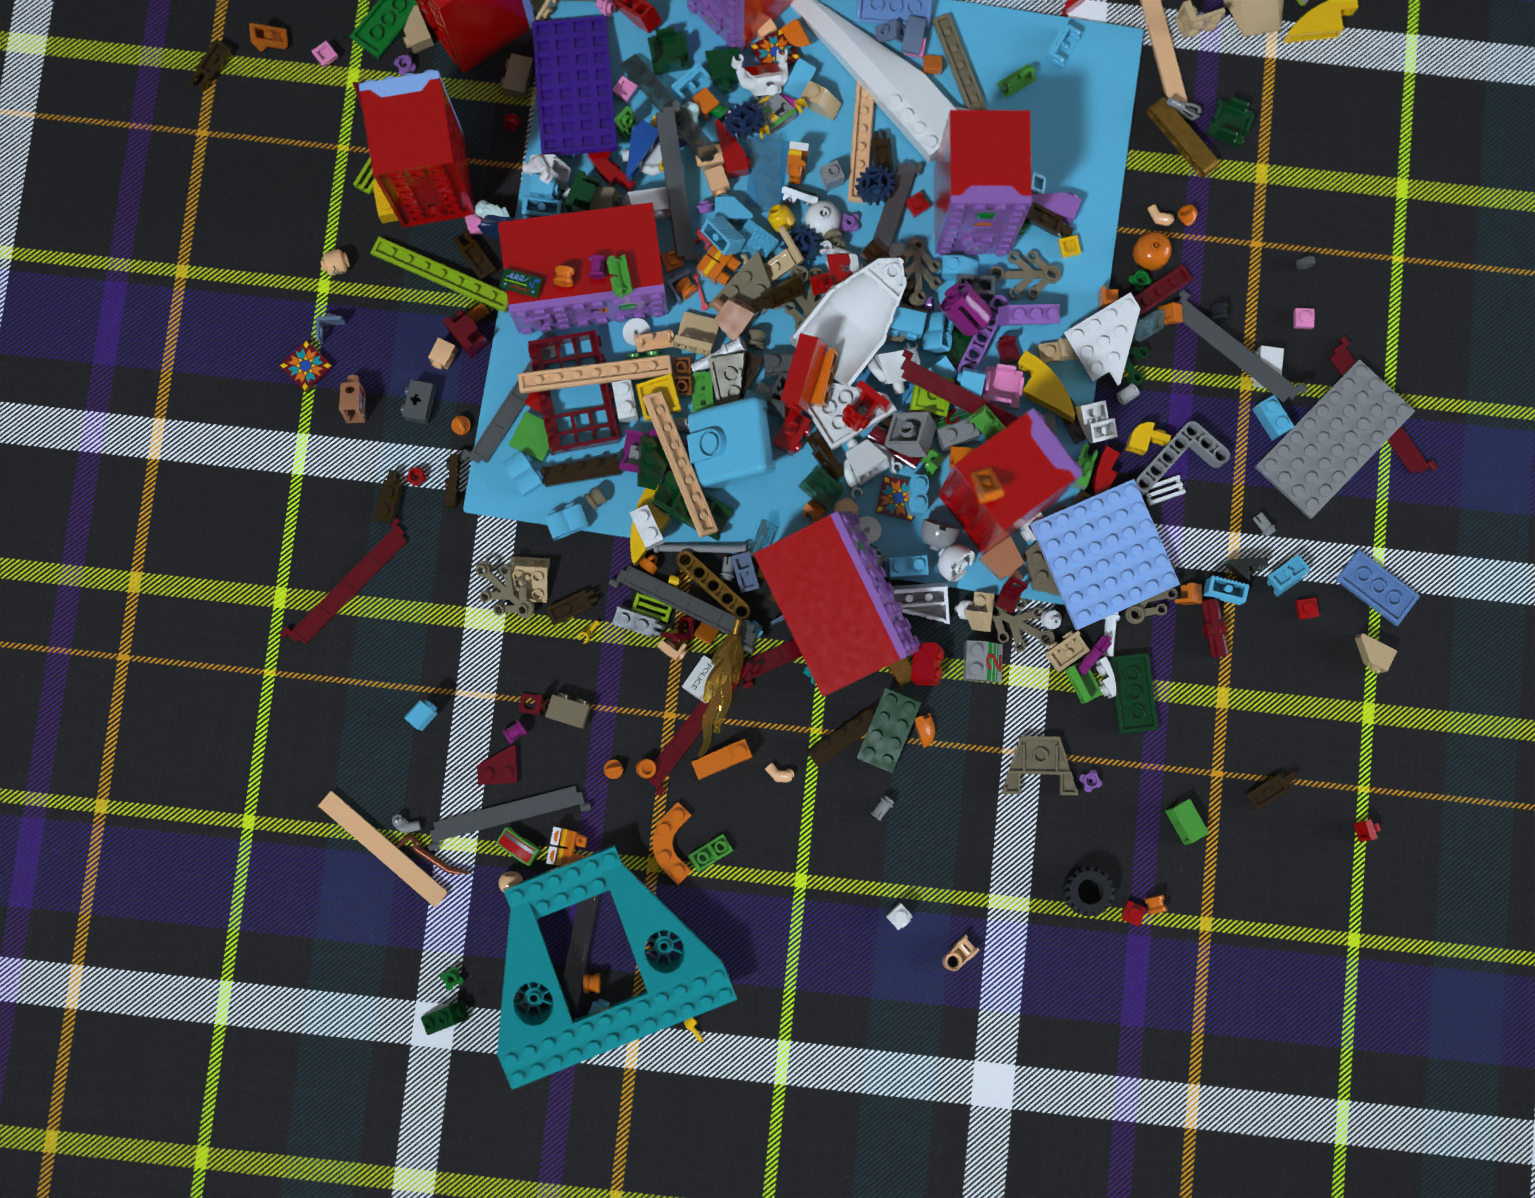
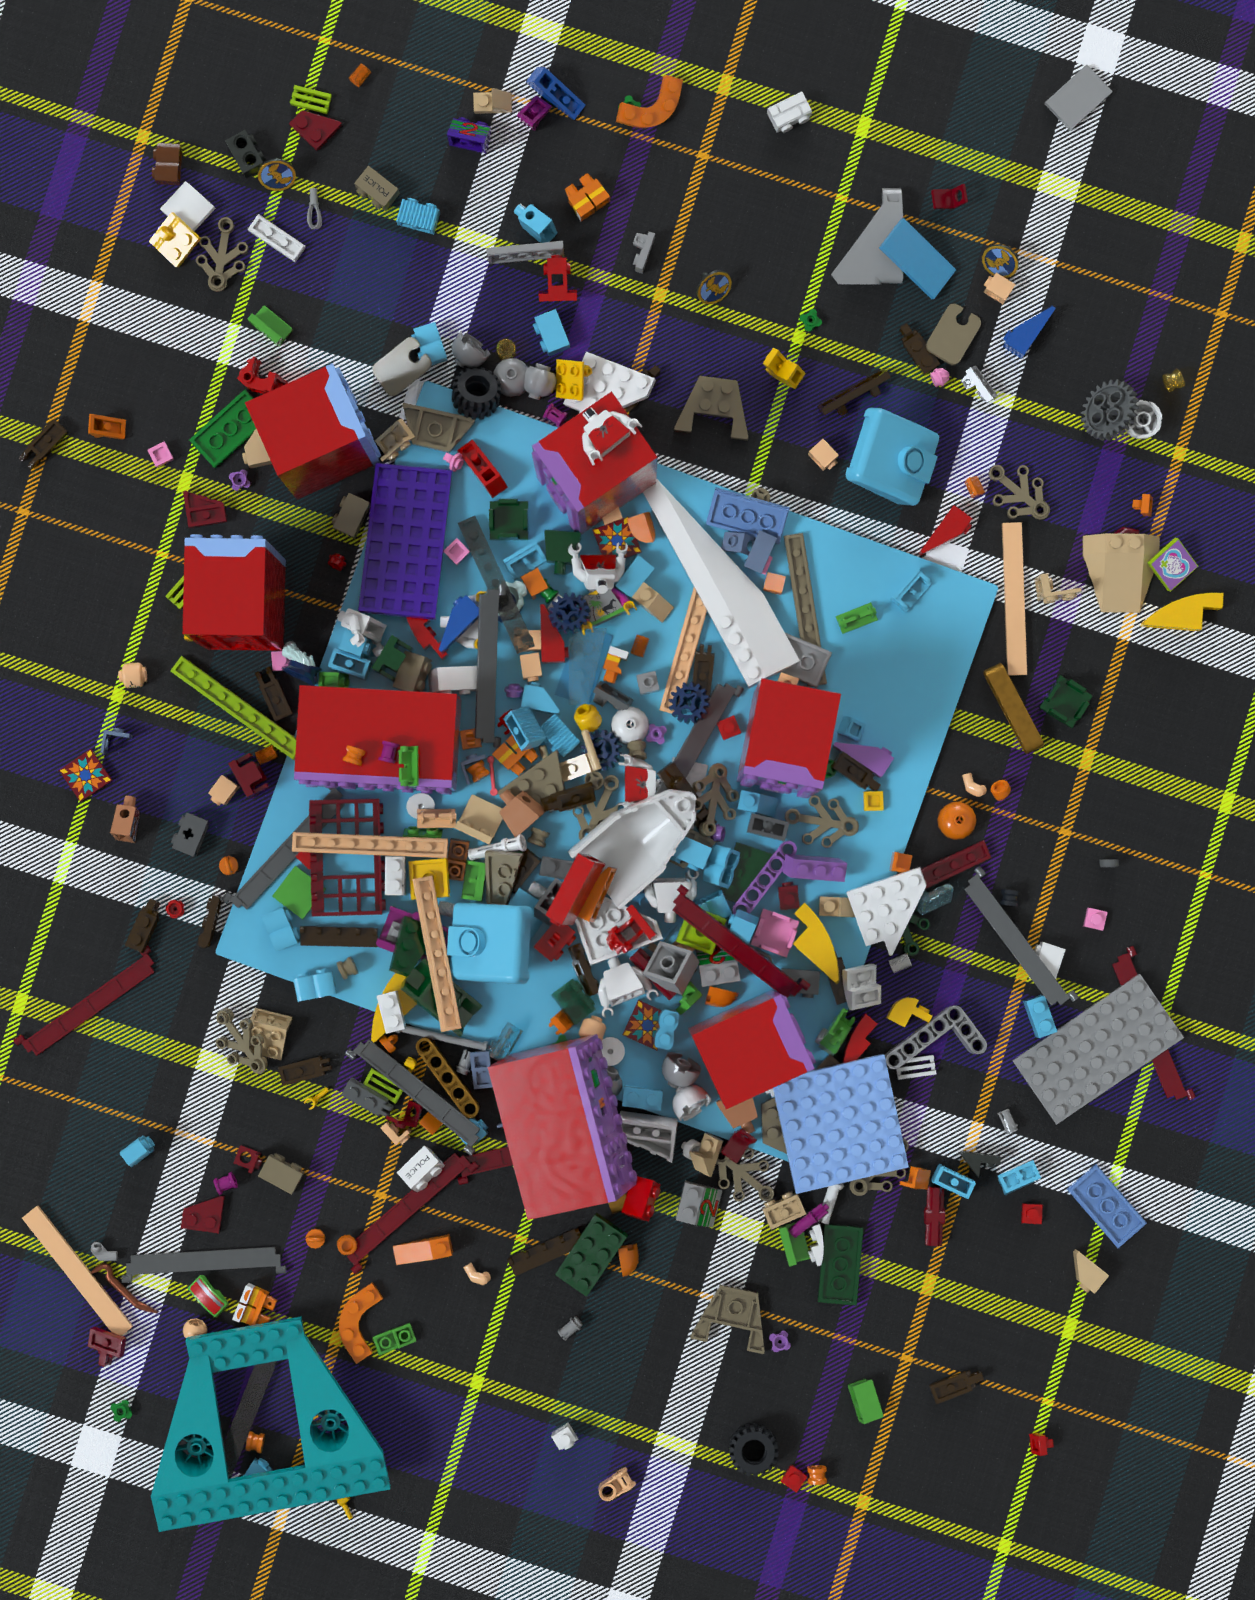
camera: 15 degrees right, 5 degrees up
dark green bracket [421,1000,470,1035] -> none
dark green tile [499,268,543,299] -> none
bright green slope [614,106,636,140] -> none
piece [698,618,744,758] -> none
red tile [809,272,833,296] -> none
magenta cylinder [938,281,992,336] -> none
bright green hinge [968,404,1005,440] -> none
orange slope [971,467,1004,503] -> none
white tile [1041,610,1062,629] -> none
green plate [1129,269,1151,291] -> none
orange slope [1158,302,1183,325] -> none
light grey piece [1167,97,1201,120] -> none
none -> dark red hinge [88,1327,126,1367]
none -> orange piece [630,635,650,657]

